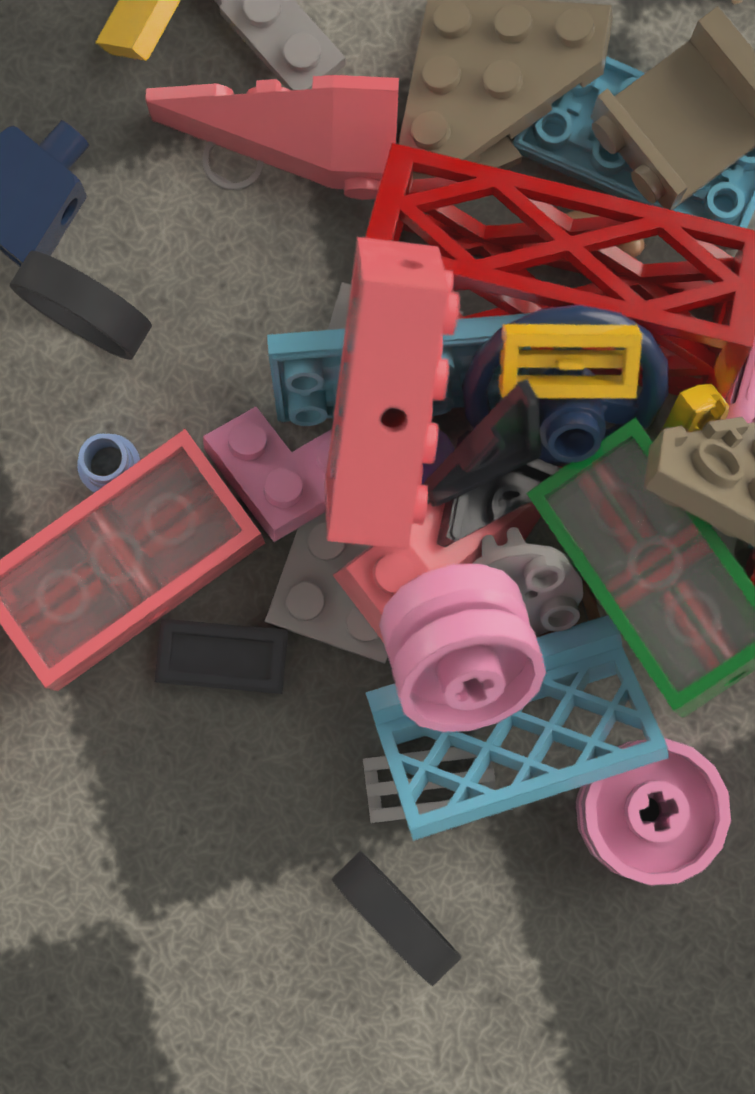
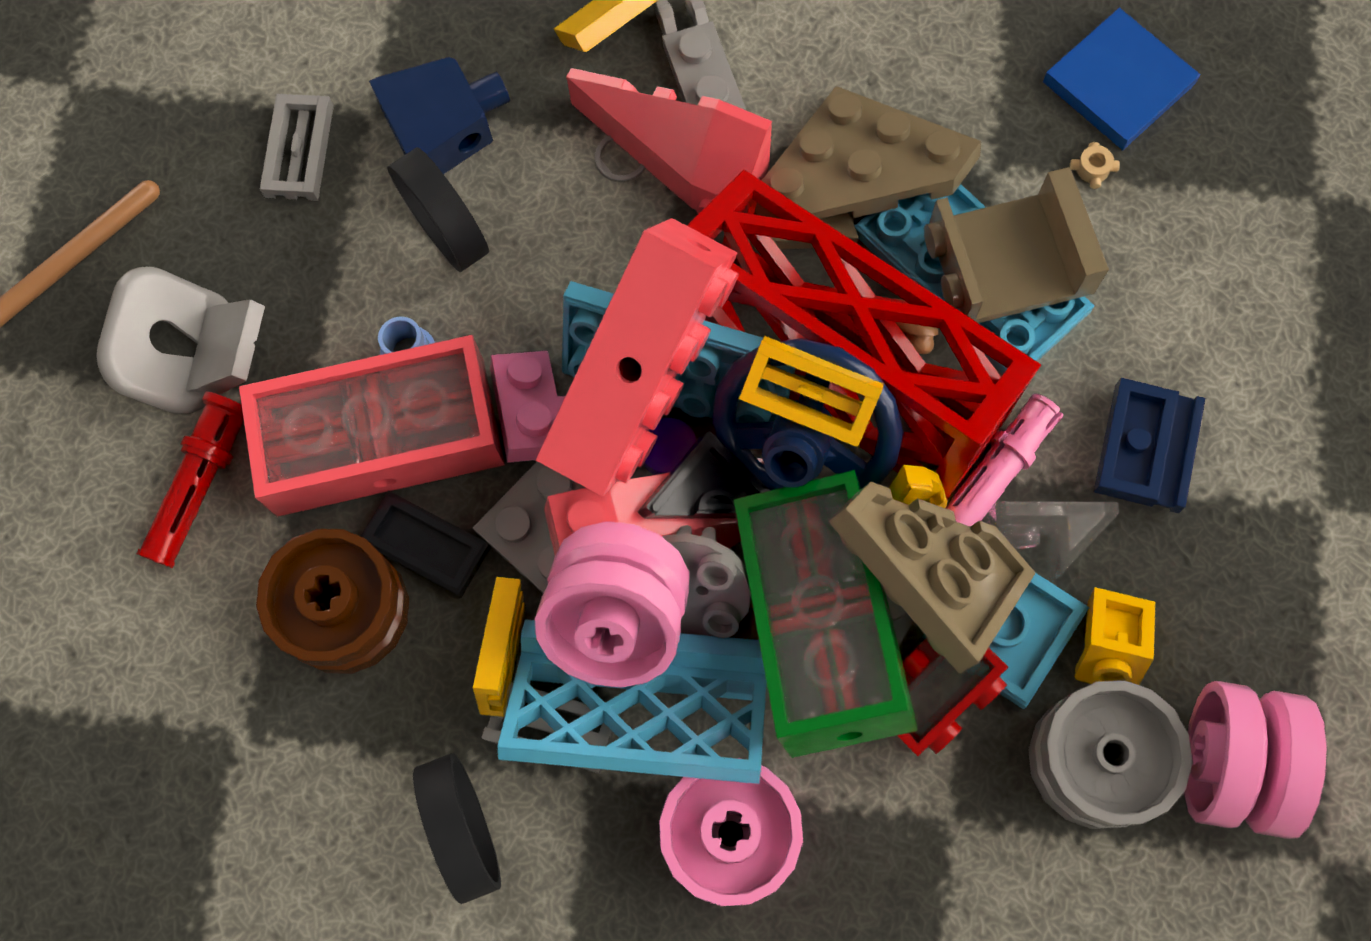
camera: 30 degrees right, 10 degrees down
black tile [422,379,542,507] -> none
none -> reddish brown wheel [256,529,409,674]
none -> yellow tile [473,577,525,717]

